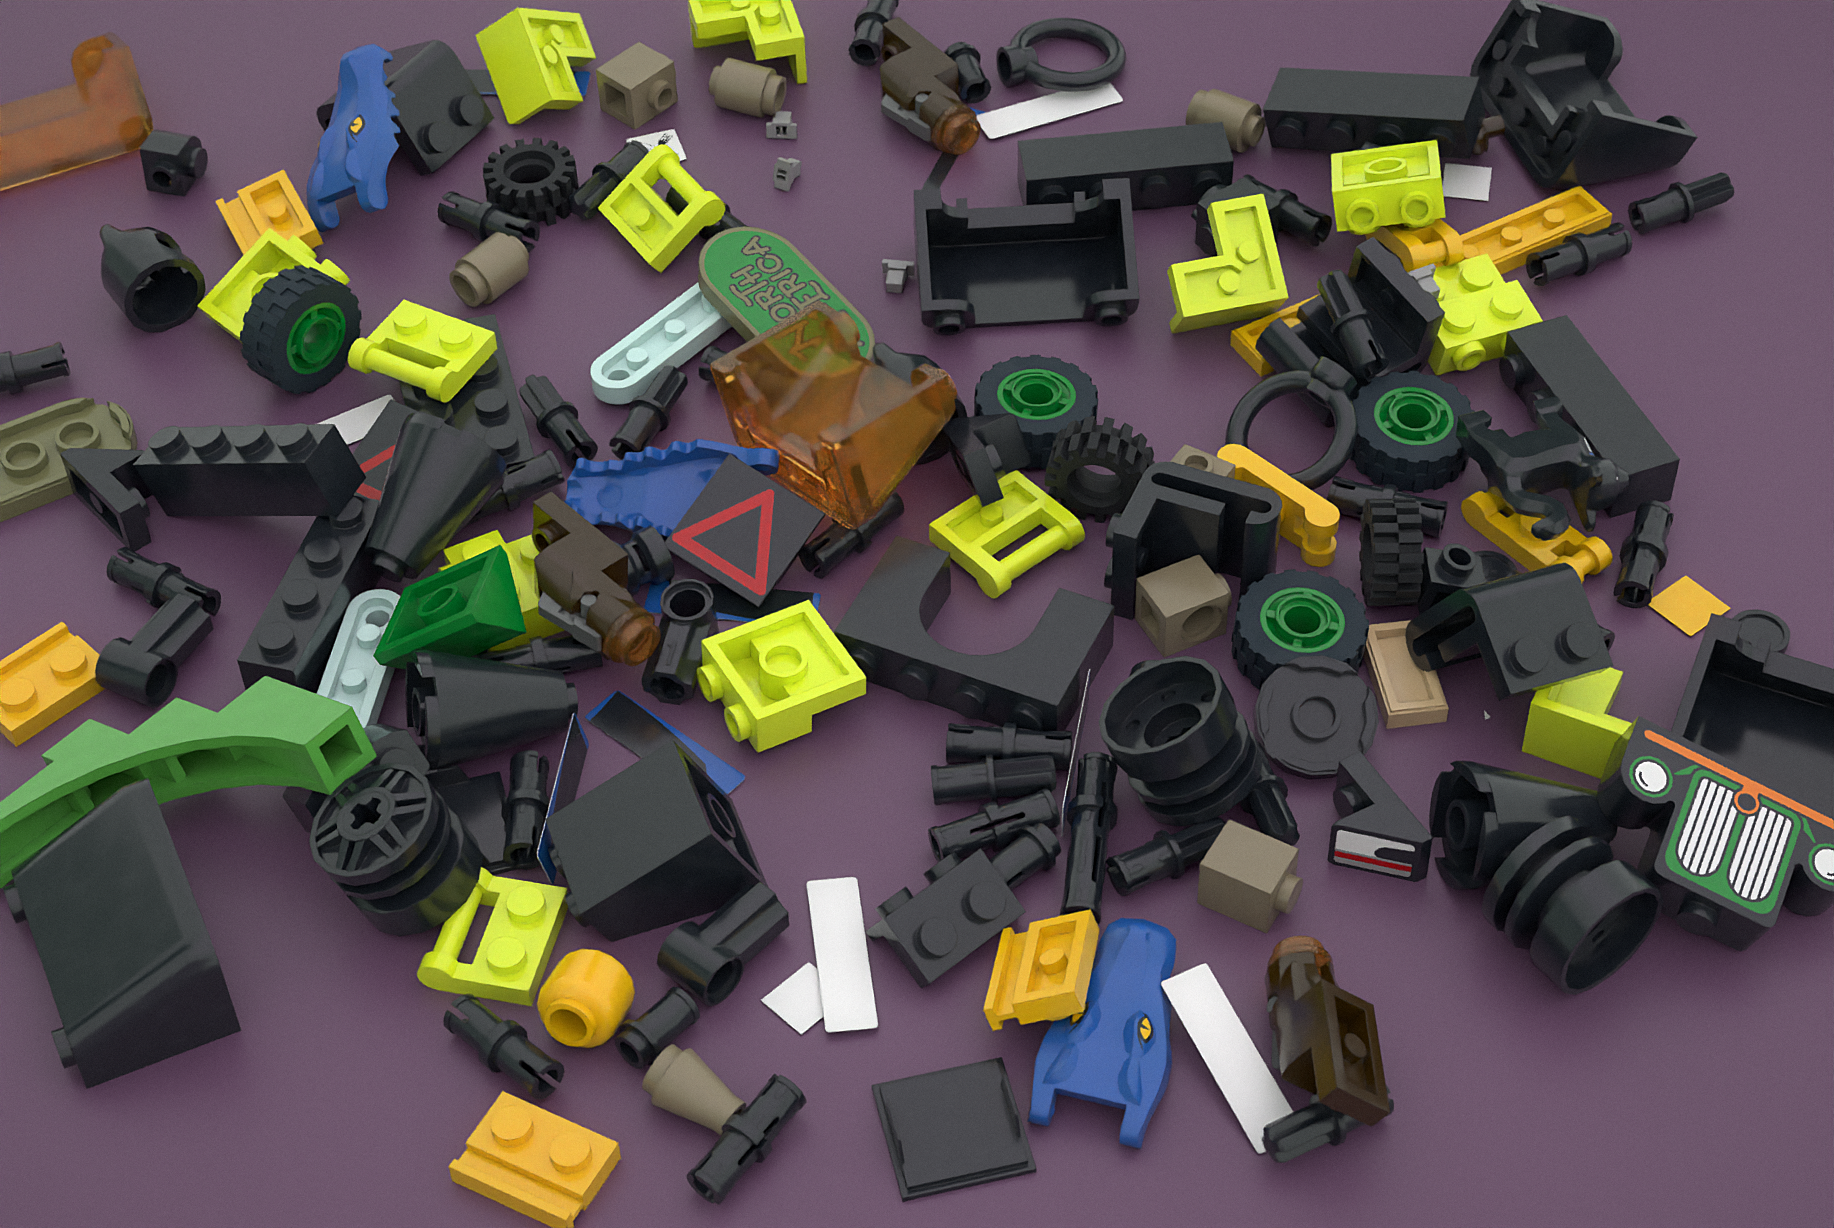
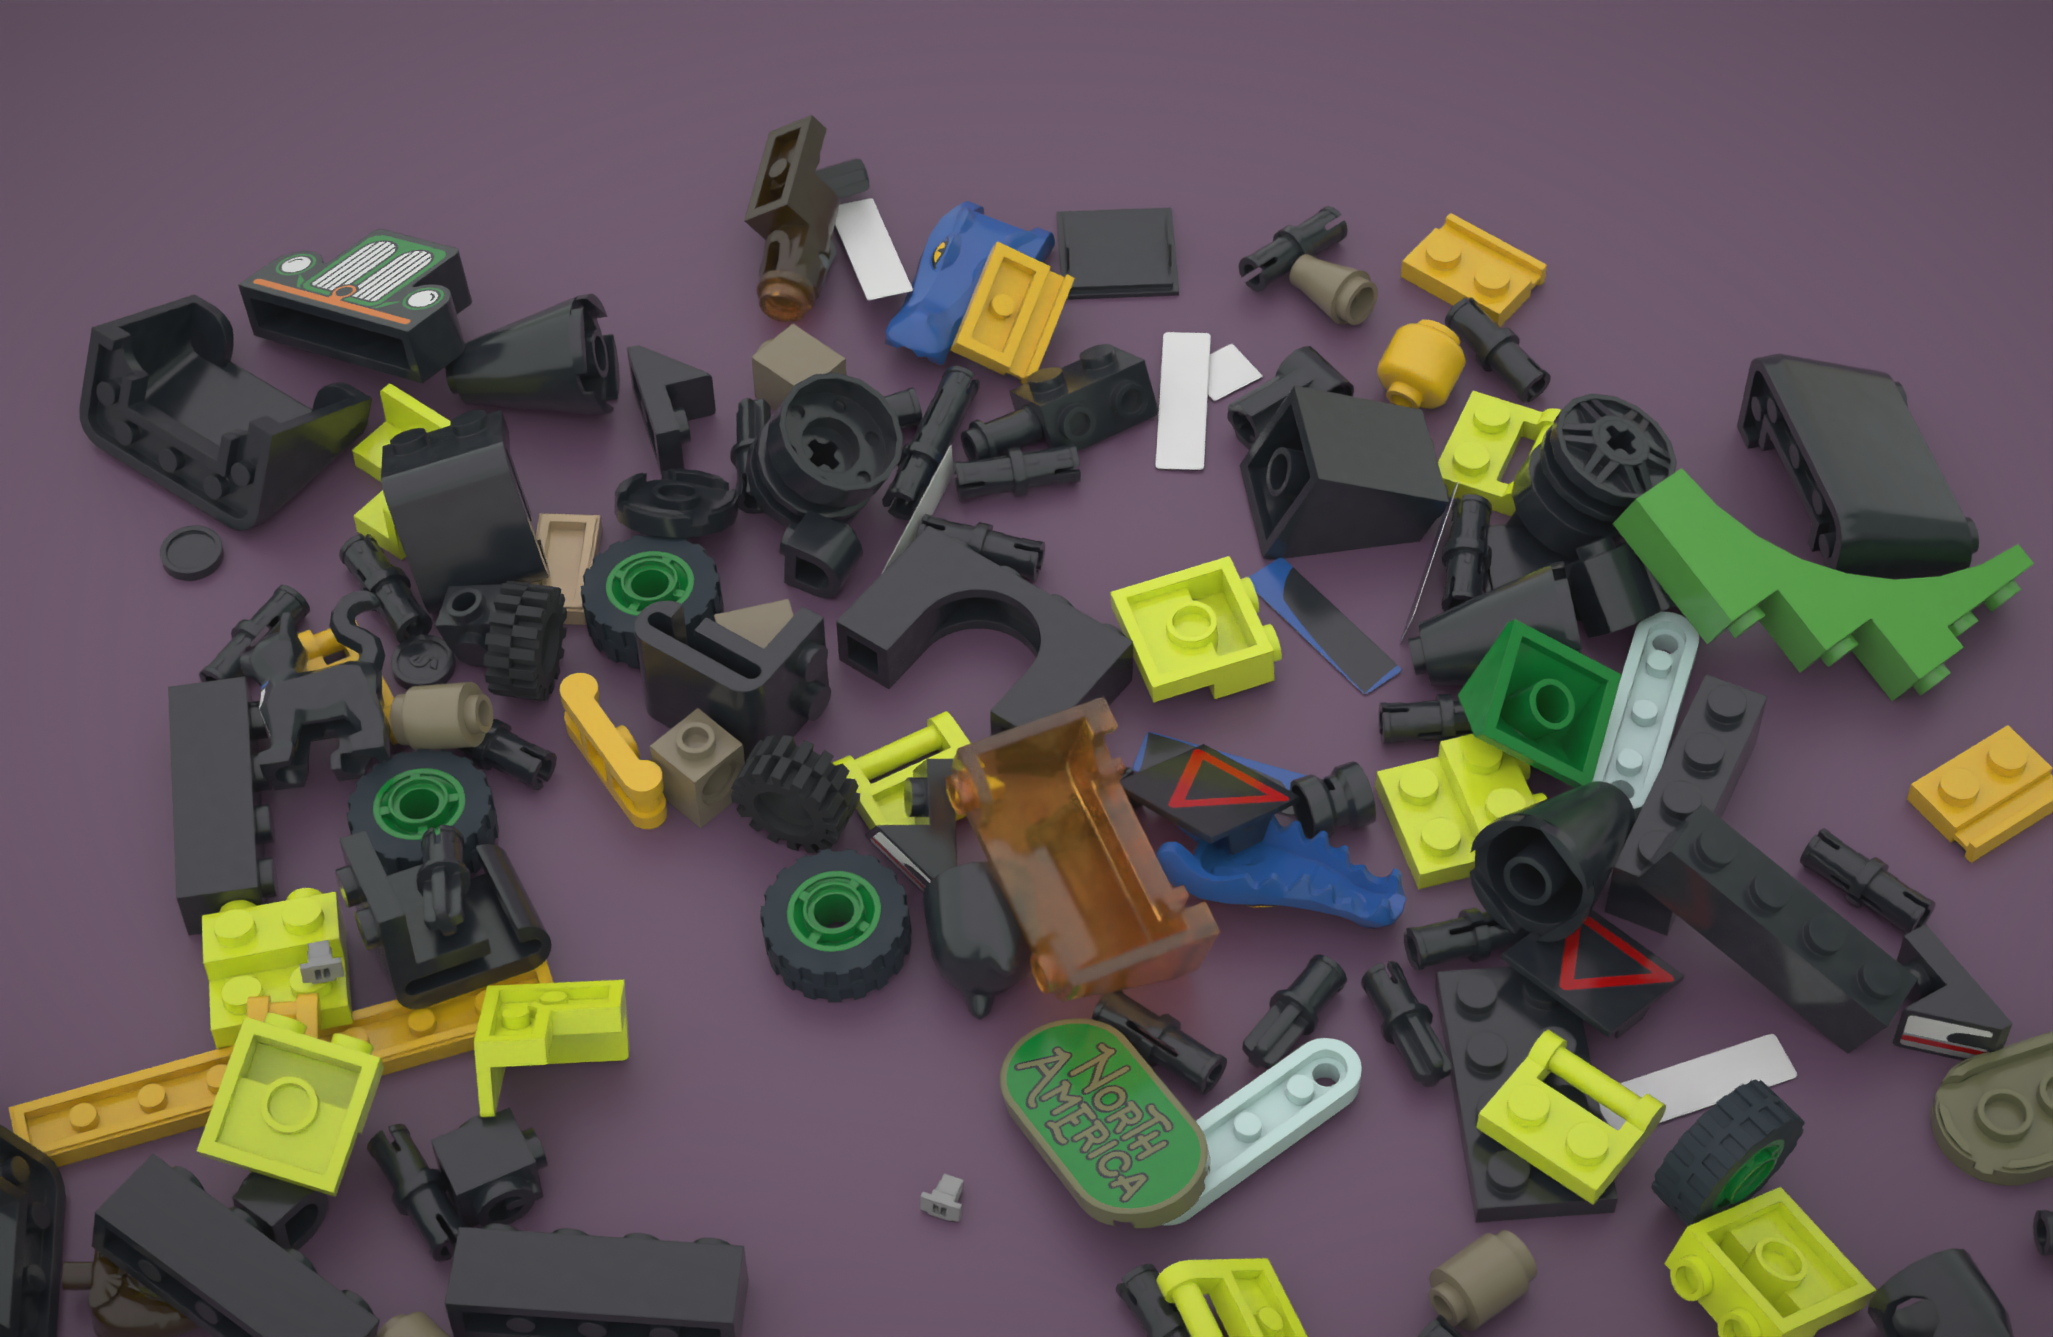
camera: 170 degrees left, 5 degrees up
black piece [95,593,214,708] -> none
dark brown plate [532,492,661,666] -> none
black pin [615,987,700,1069] -> none
black piece [641,579,719,705] -> none
black windscreen [913,178,1140,336] -> none
black axle [931,754,1057,806] -> none
black piece [1225,356,1358,490] -> none
black wheel [1481,816,1663,995] -> none
black pin [1526,222,1632,286] -> none
yellow sticker [1648,575,1731,637] -> none
none -> dark tan brick [390,682,493,751]

